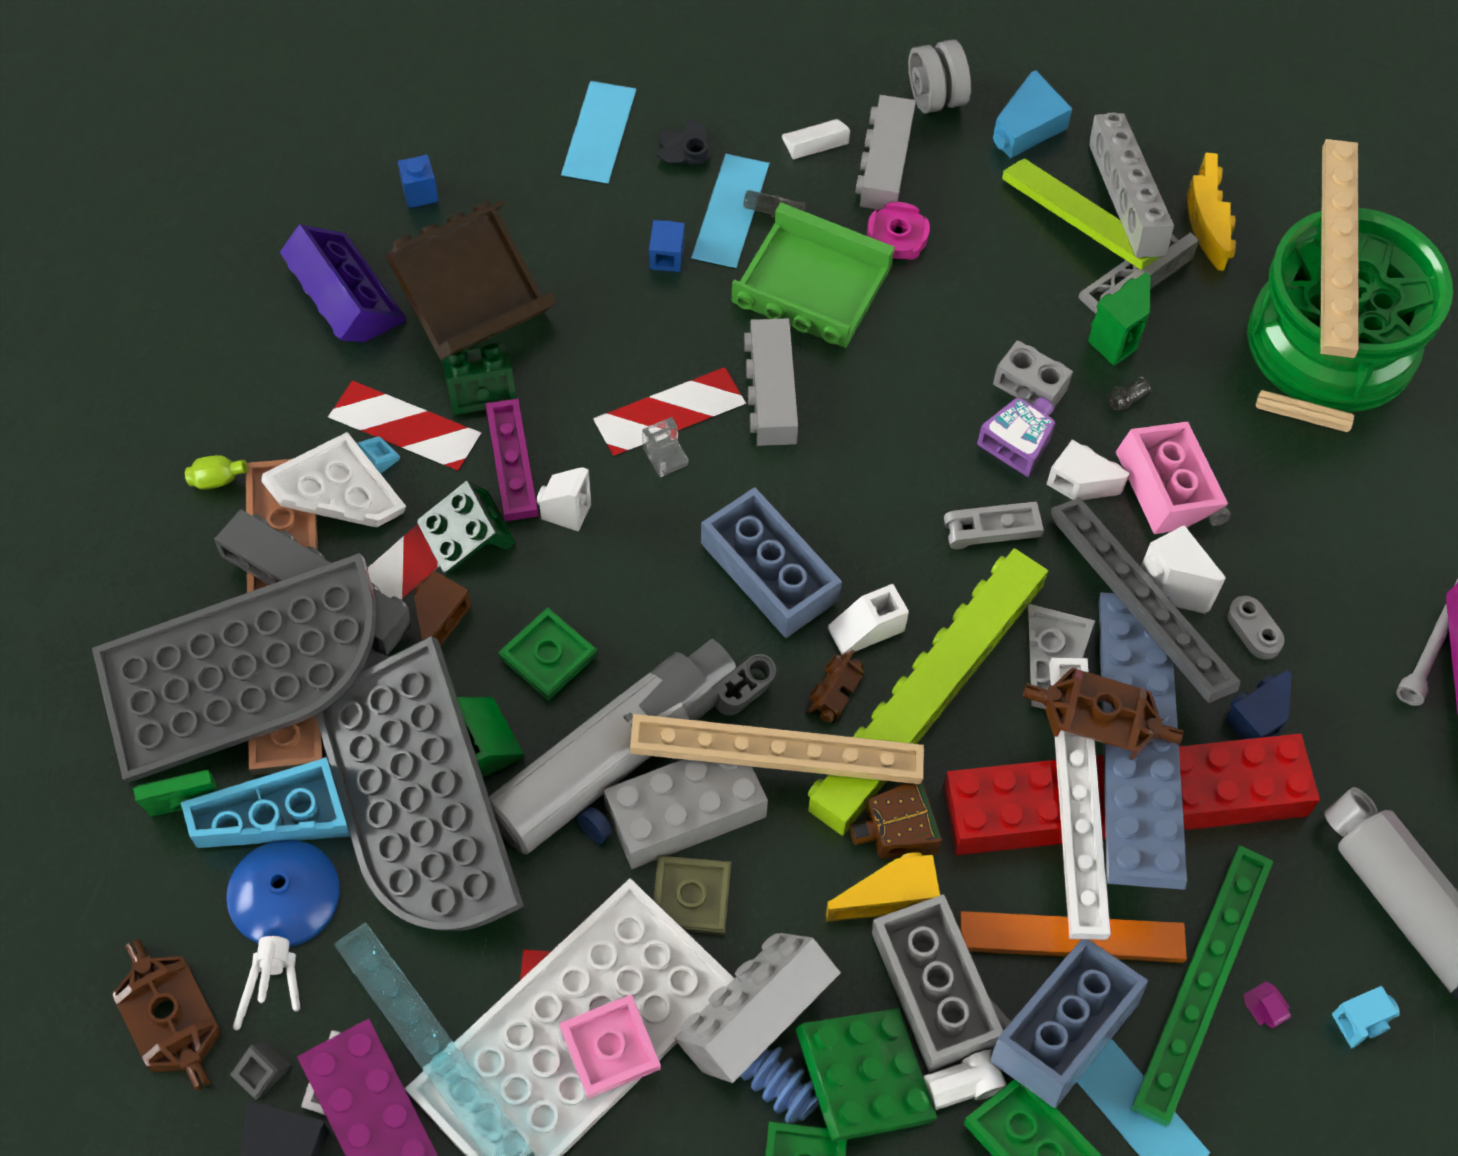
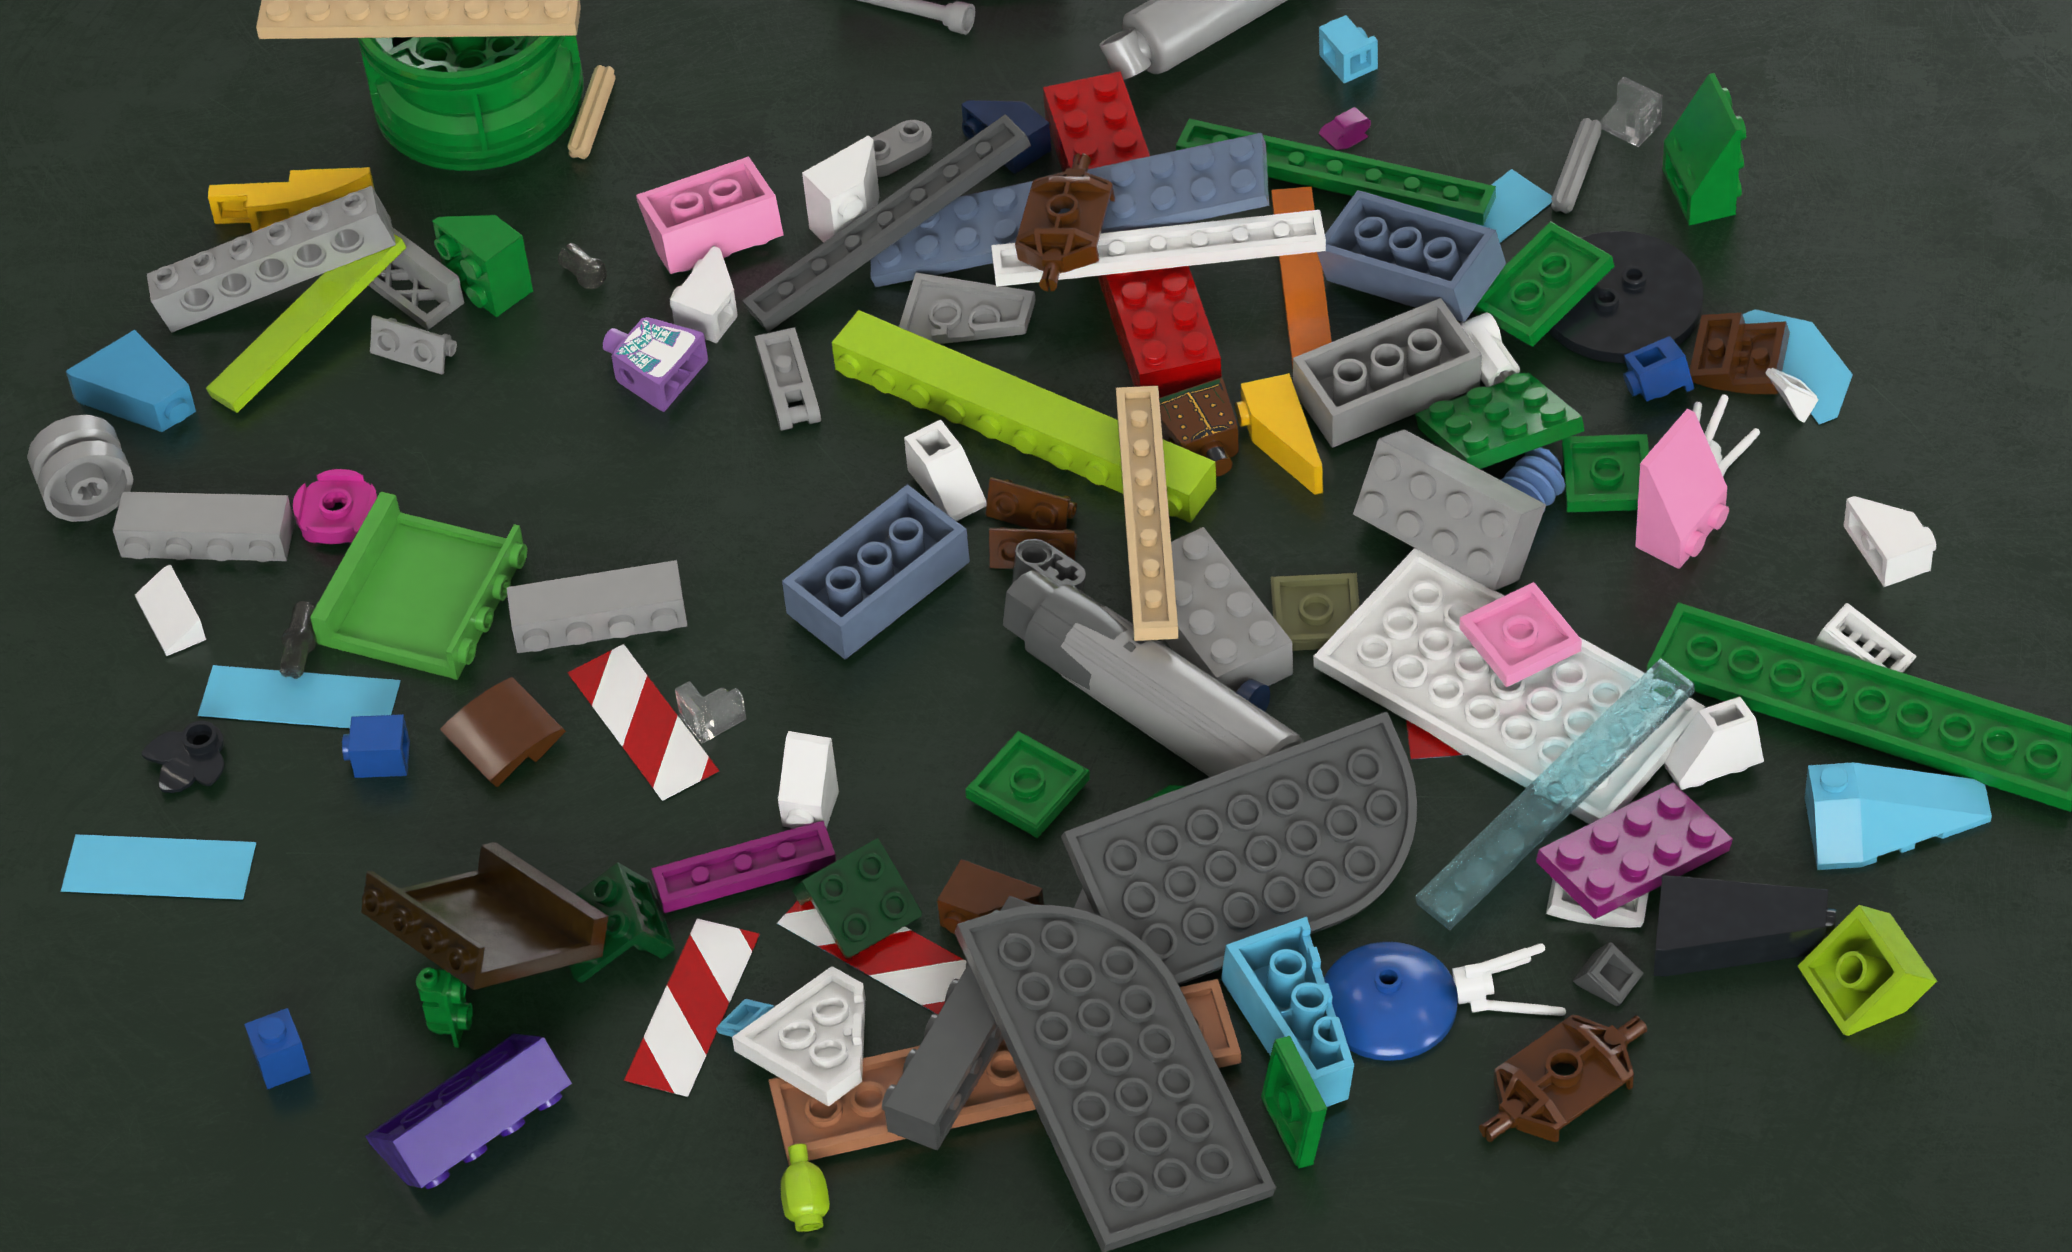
camera: 90 degrees left, 10 degrees down
light grey brick [993,340,1073,408] -> none
none -> light grey hinge [370,315,457,375]
none -> reddish brown slope [440,677,566,787]
none -> reddish brown hinge [989,527,1077,569]

